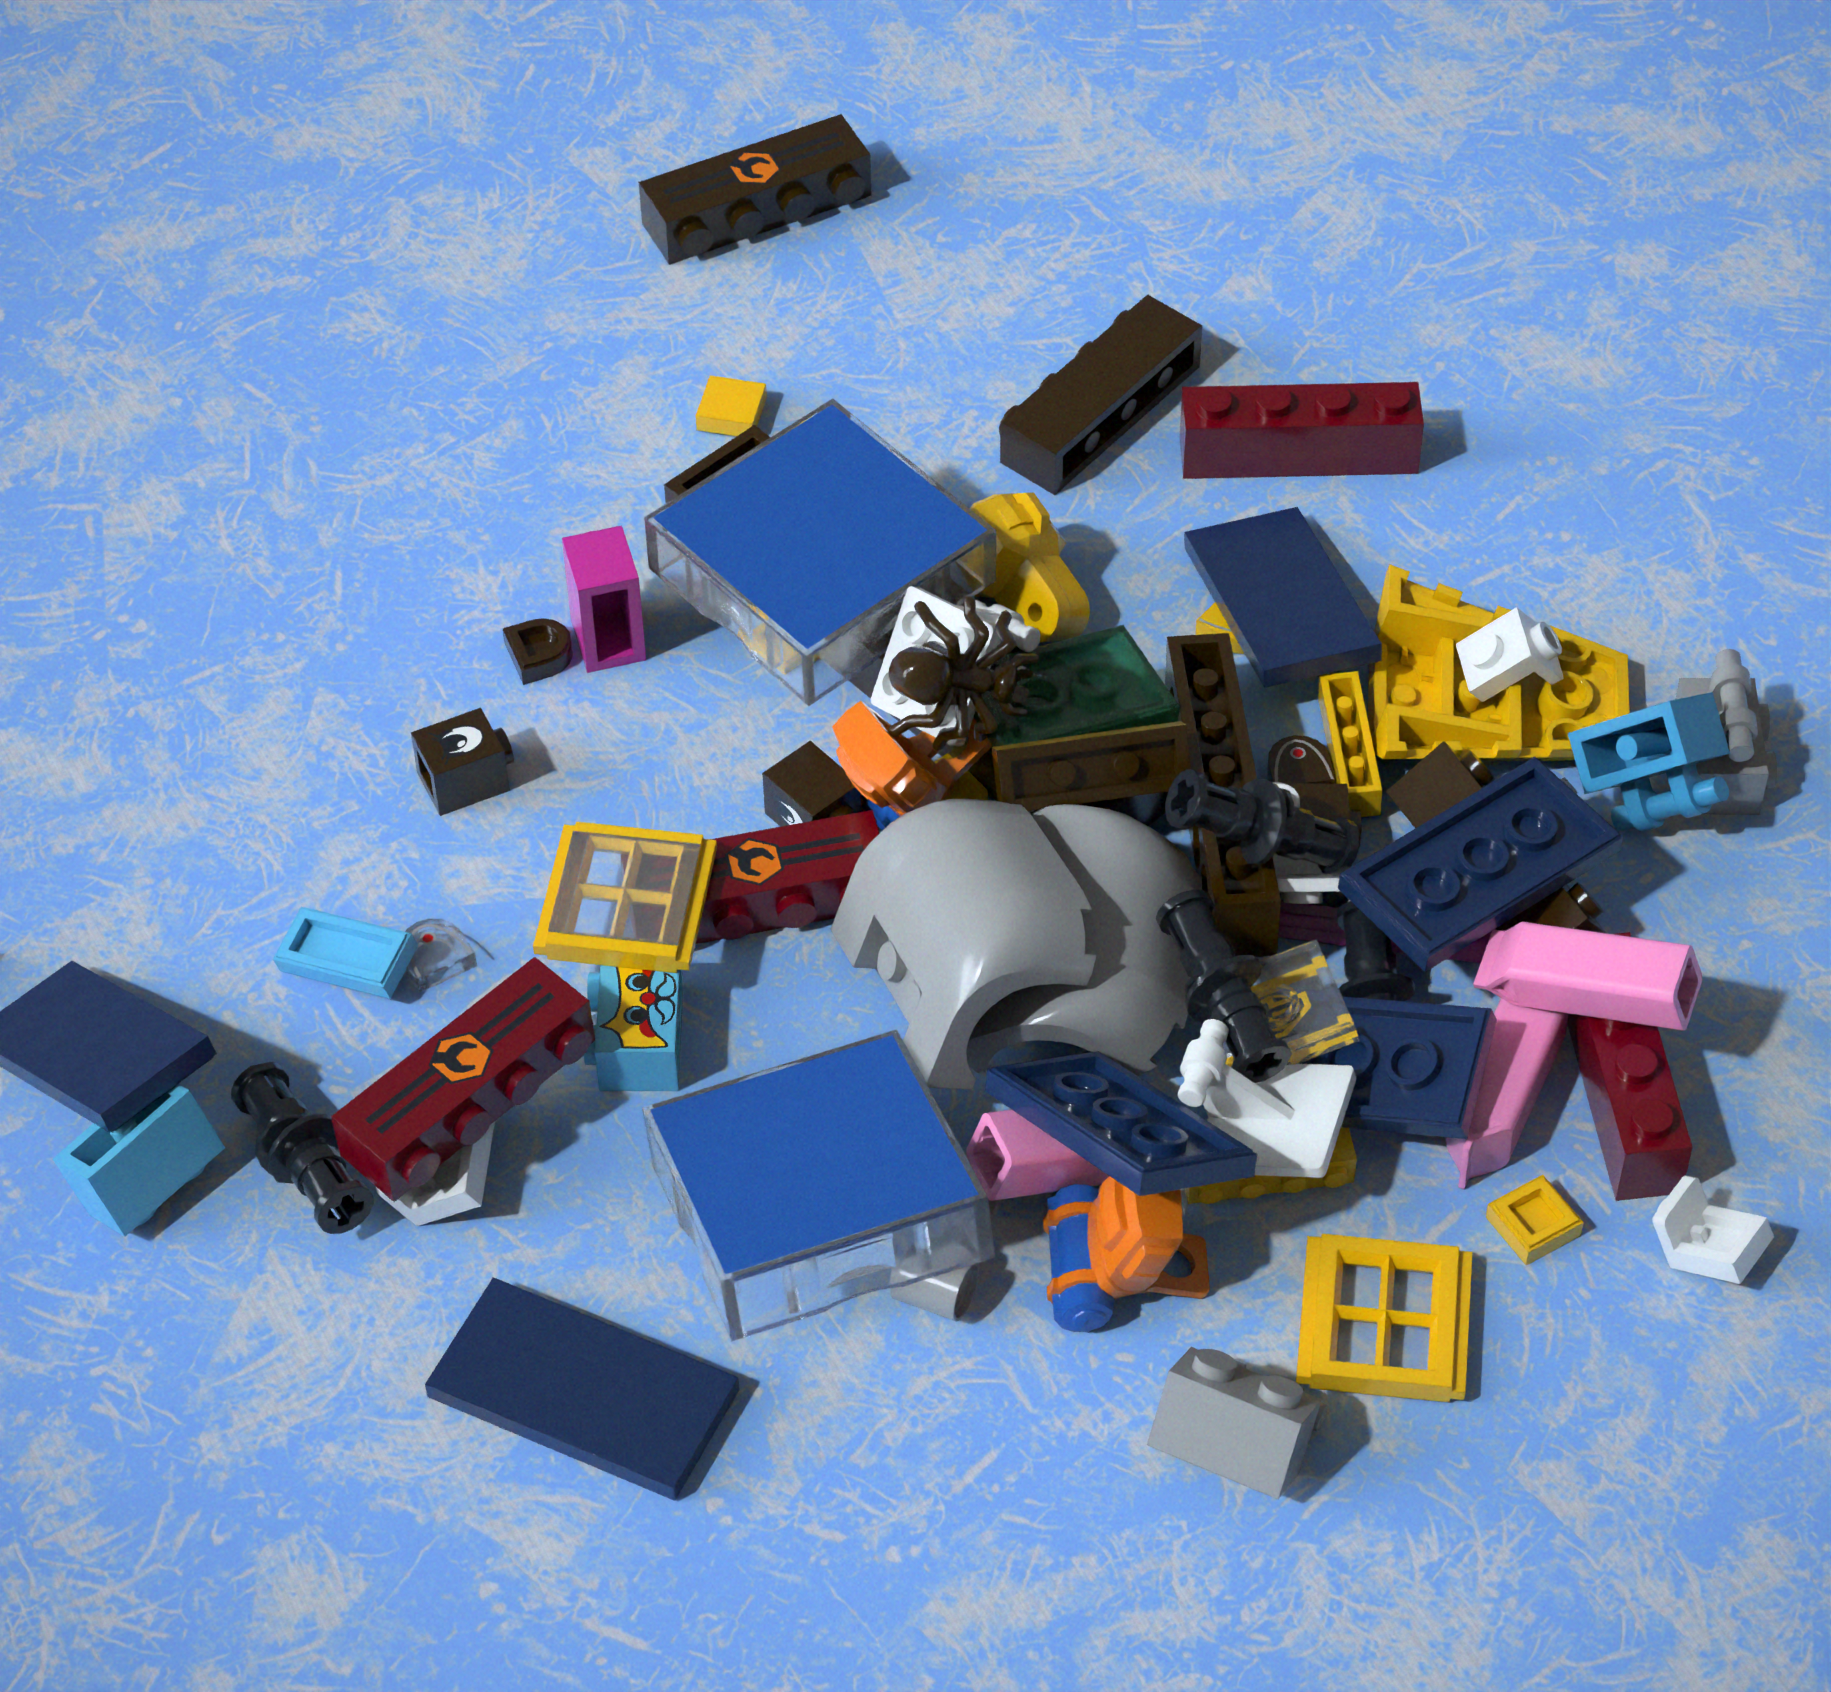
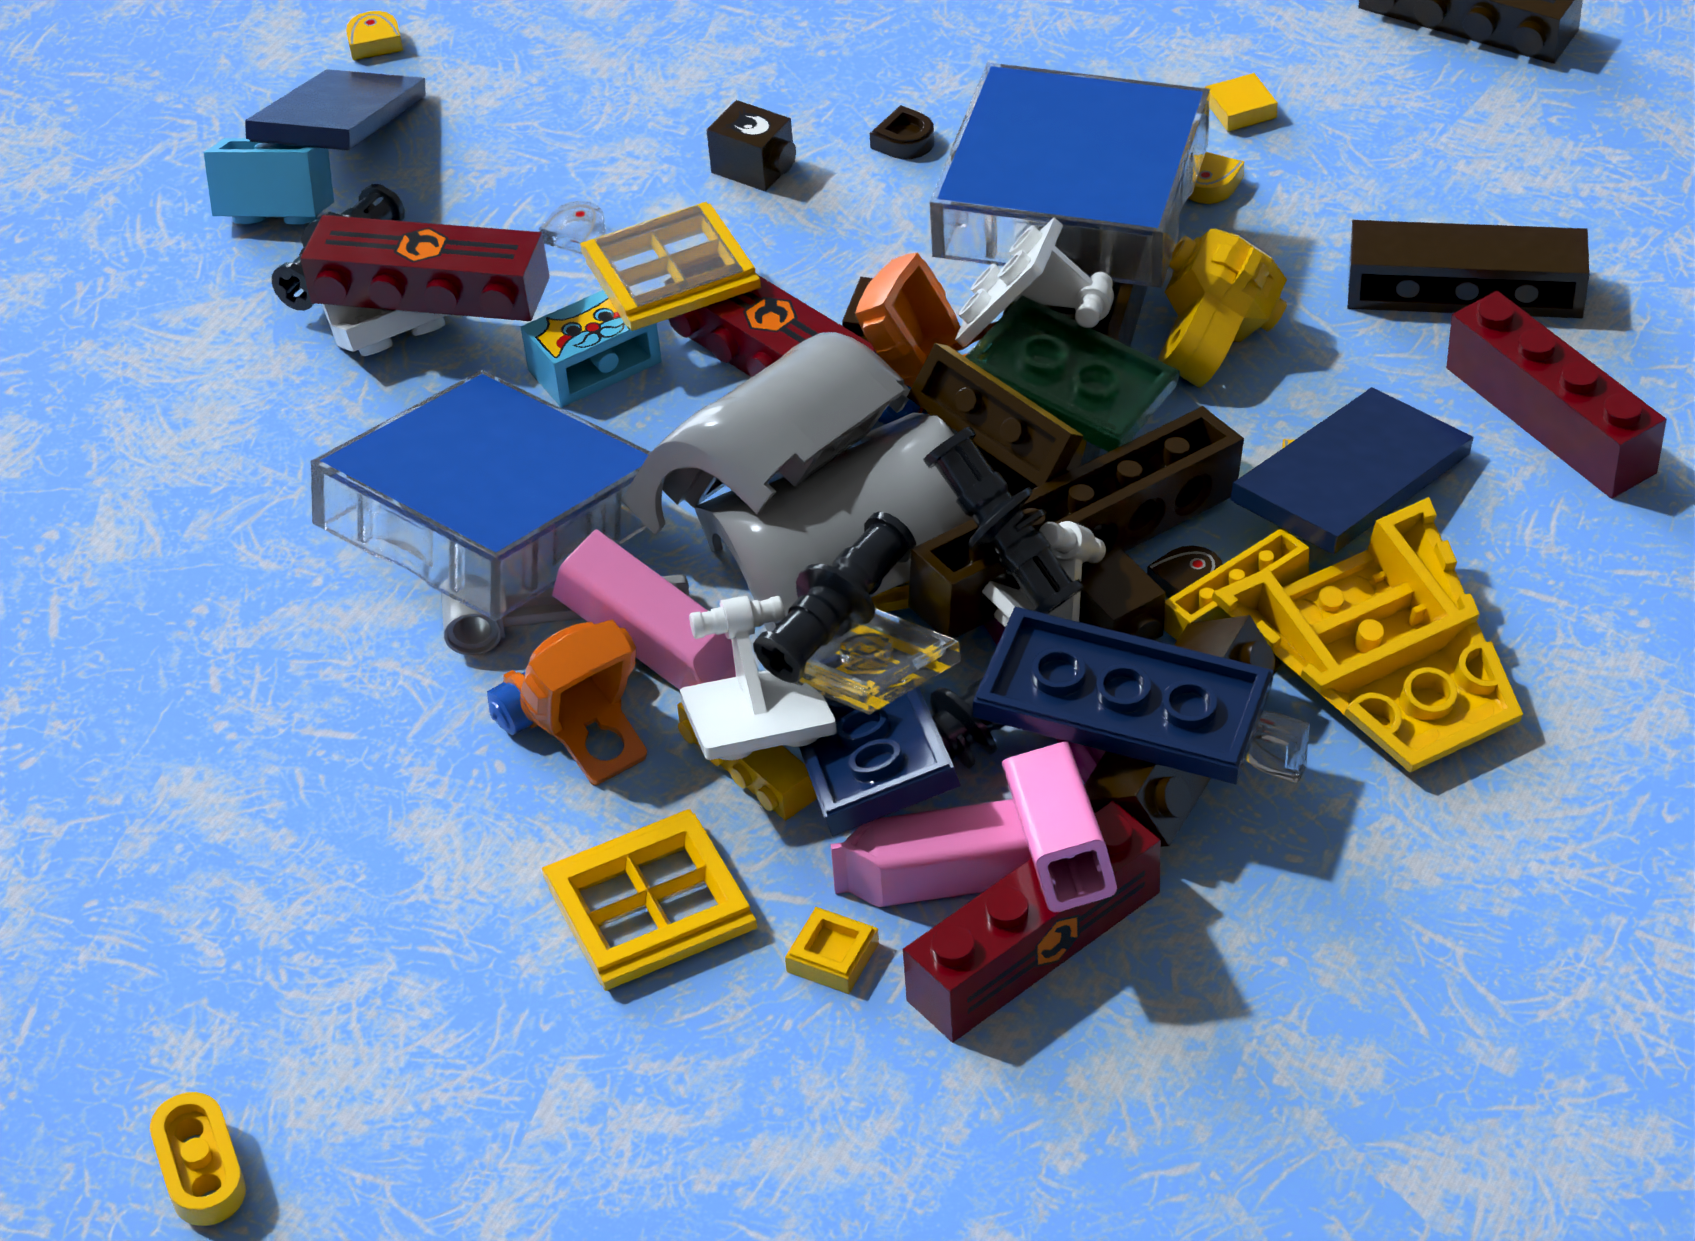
camera: 60 degrees right, 5 degrees down
medium azure tile [273,907,419,999] -> none
dark blue tile [425,1277,740,1501] -> none
dark pink brick [562,525,646,673] -> none
dark brown animal [888,596,1039,750] -> none
dark blue tile [985,1051,1257,1196] -> none
light grey brick [1147,1347,1328,1499] -> none
white bracket [1456,607,1564,702] -> none
dark azure brick [1567,692,1730,831] -> none
white bracket [1653,1175,1774,1284] -> none
light grey brick [1676,649,1777,815] -> none

